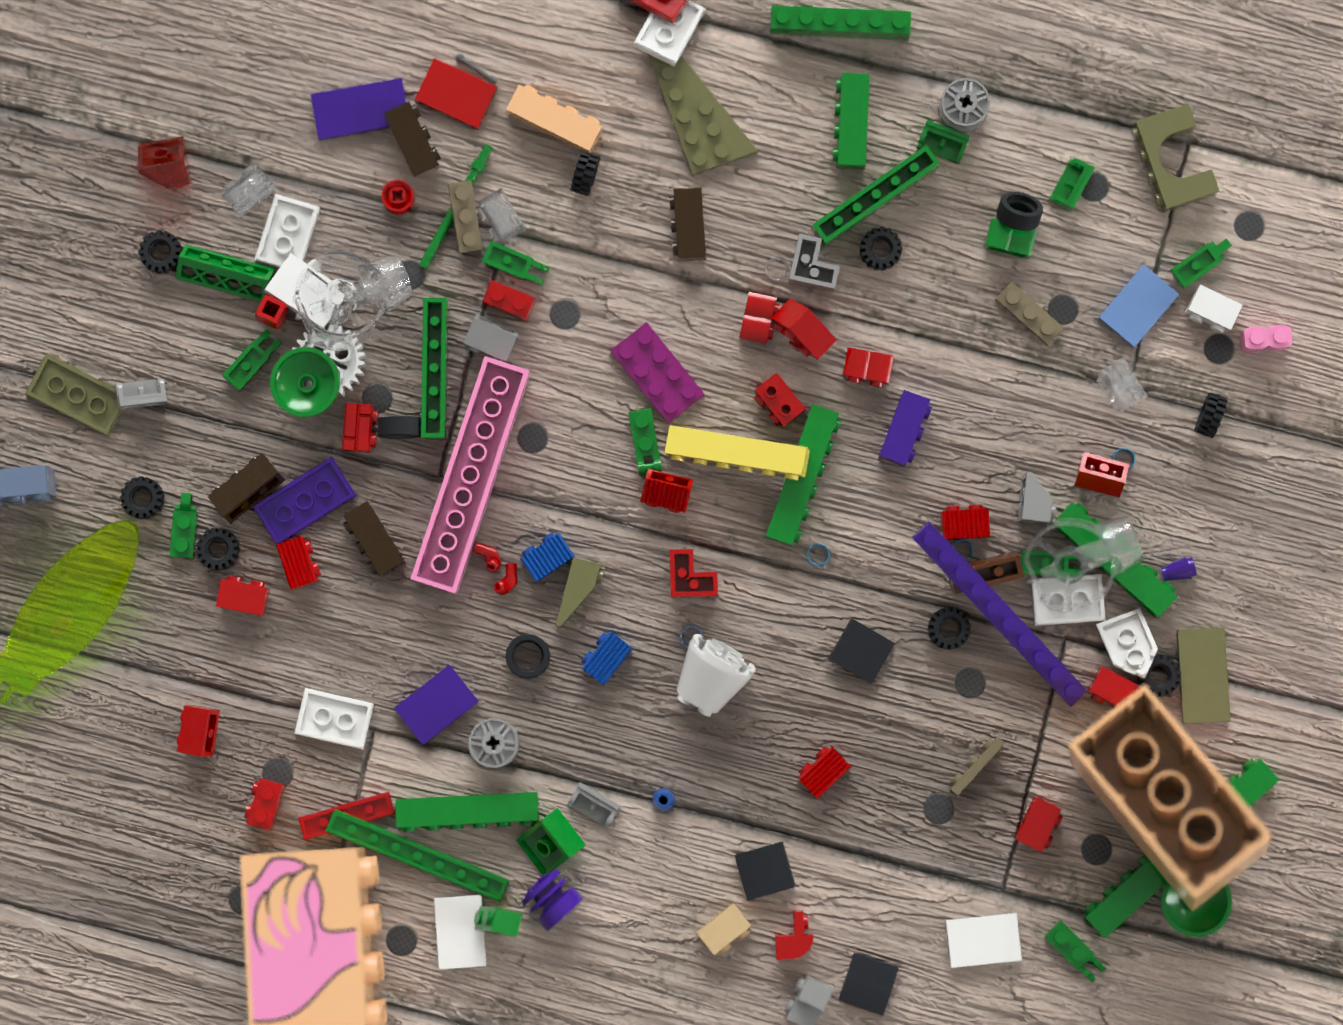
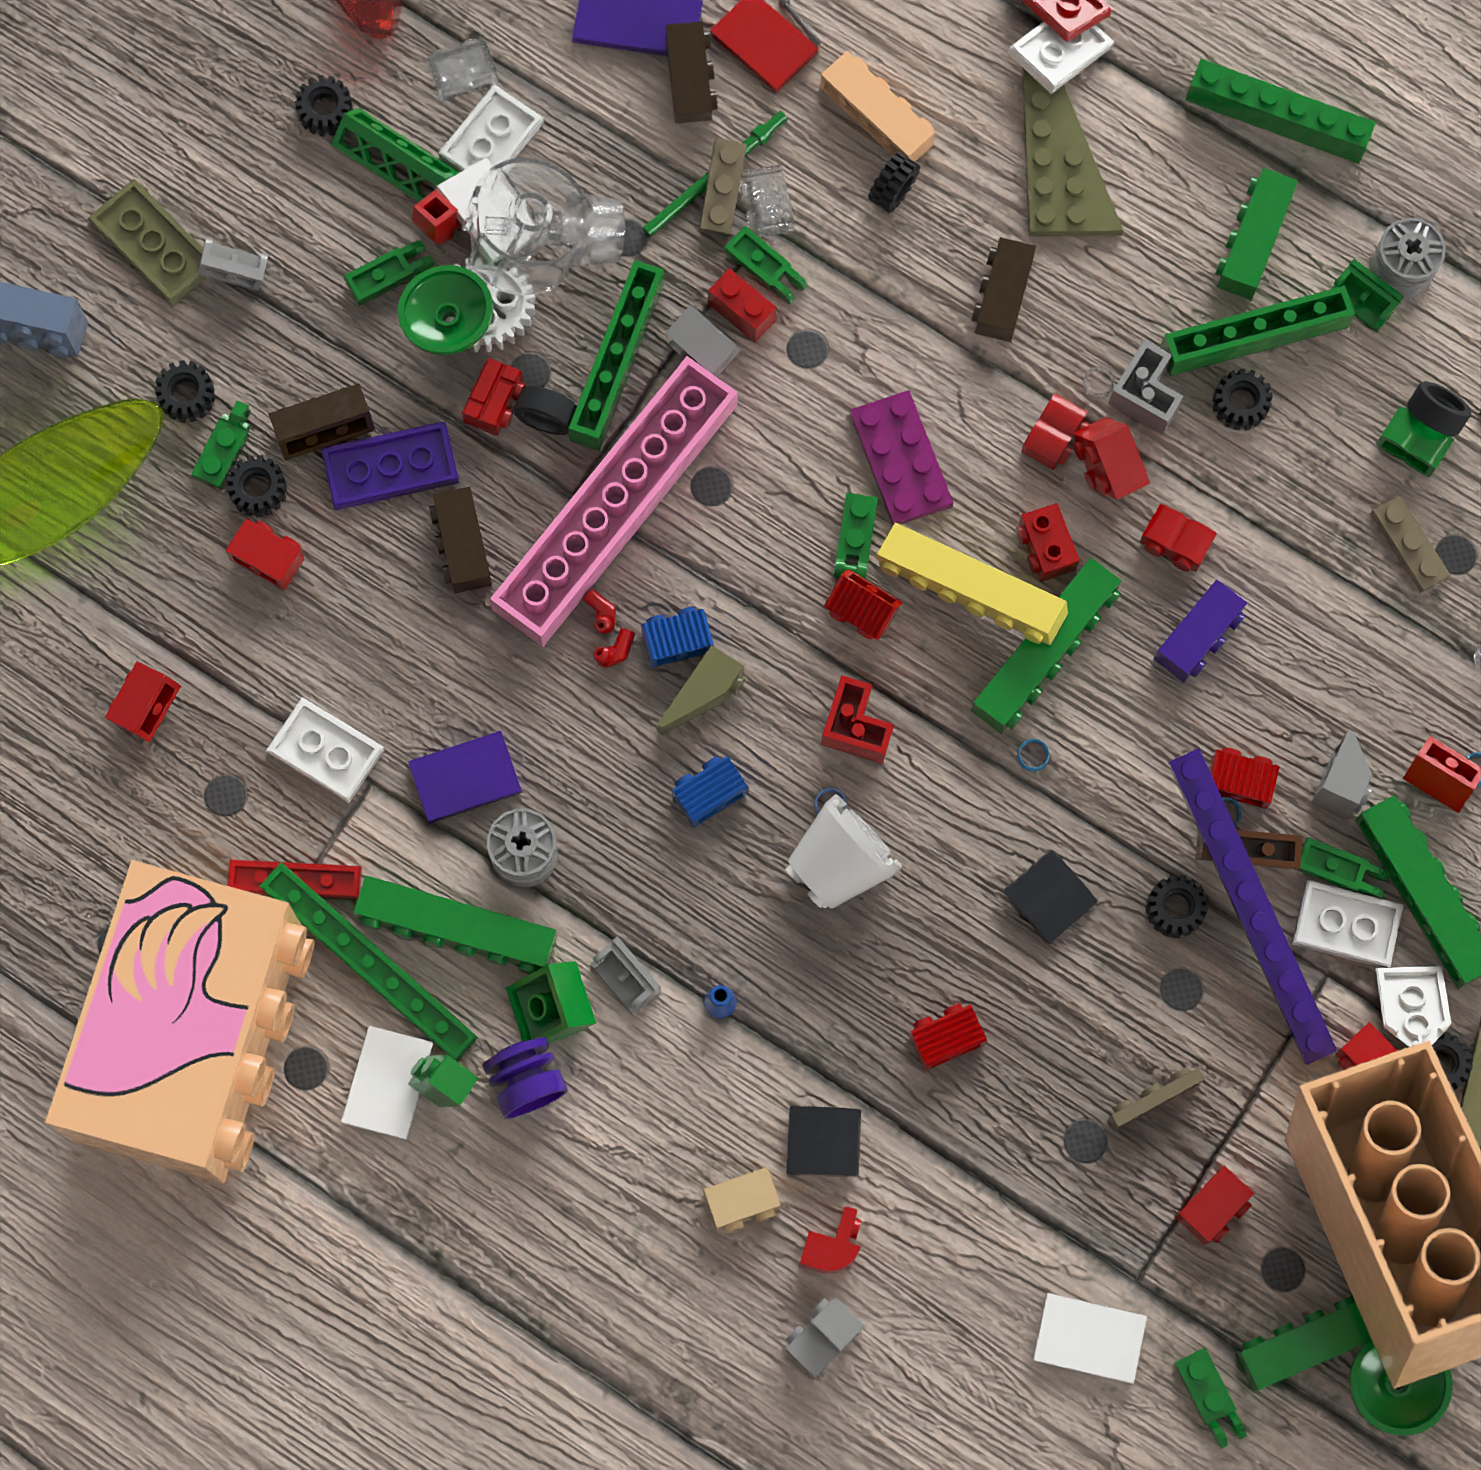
camera: 15 degrees right, 10 degrees down
red brick [244,778,286,831] -> none
red brick [276,536,321,590] -> none
red wheel [381,179,415,215] -> none
black tyre [505,634,550,679] -> none
black slope [838,952,899,1016] -> none
clear animal [1024,515,1146,612] -> none

